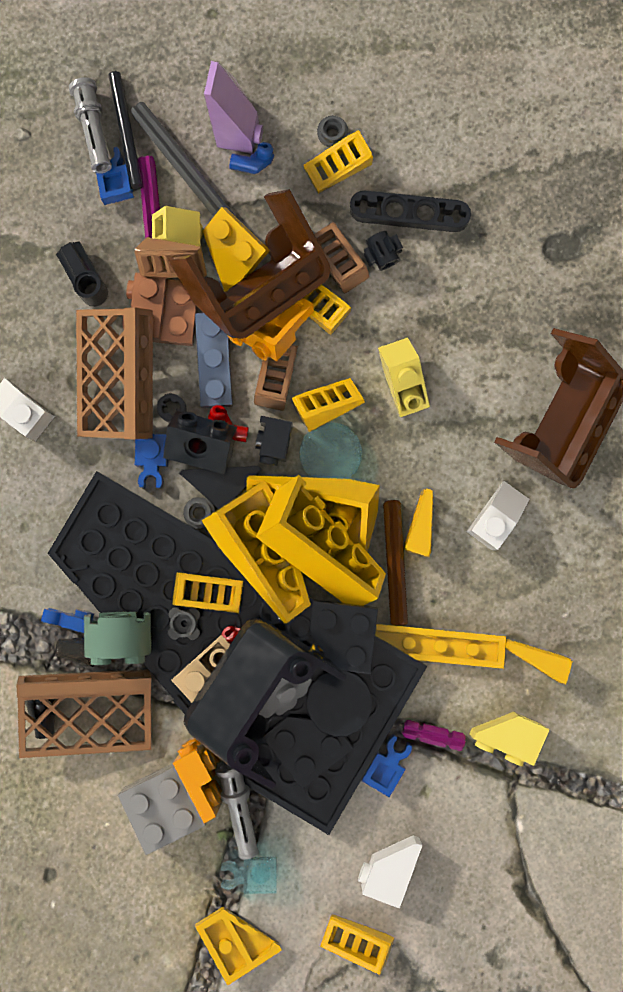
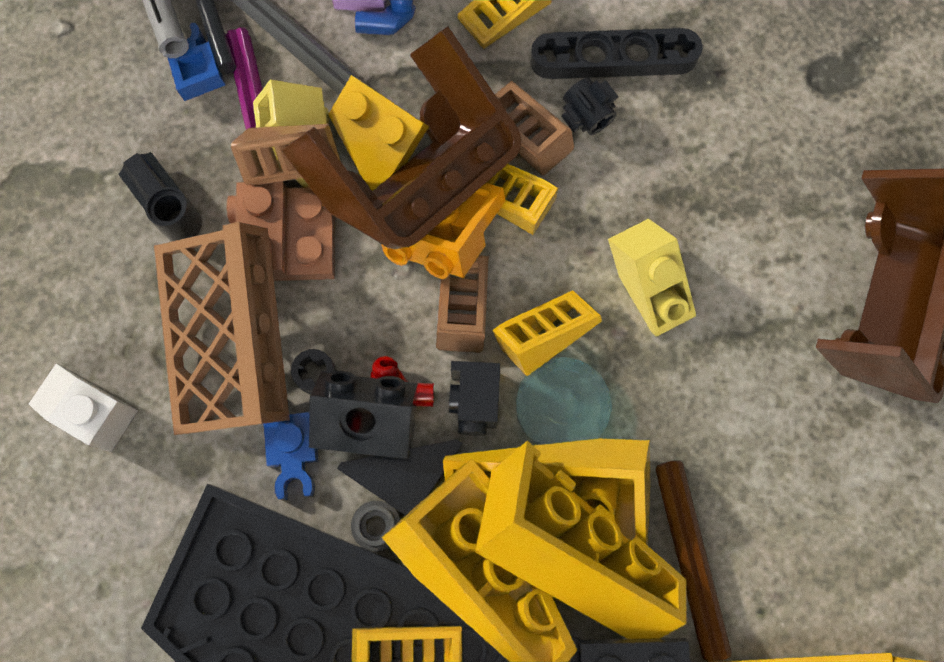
camera: 15 degrees left, 10 degrees down
sand blue plate [195,313,233,408] -> none
yellow slope [403,488,433,557] -> none
white slope [466,481,530,550] -> none

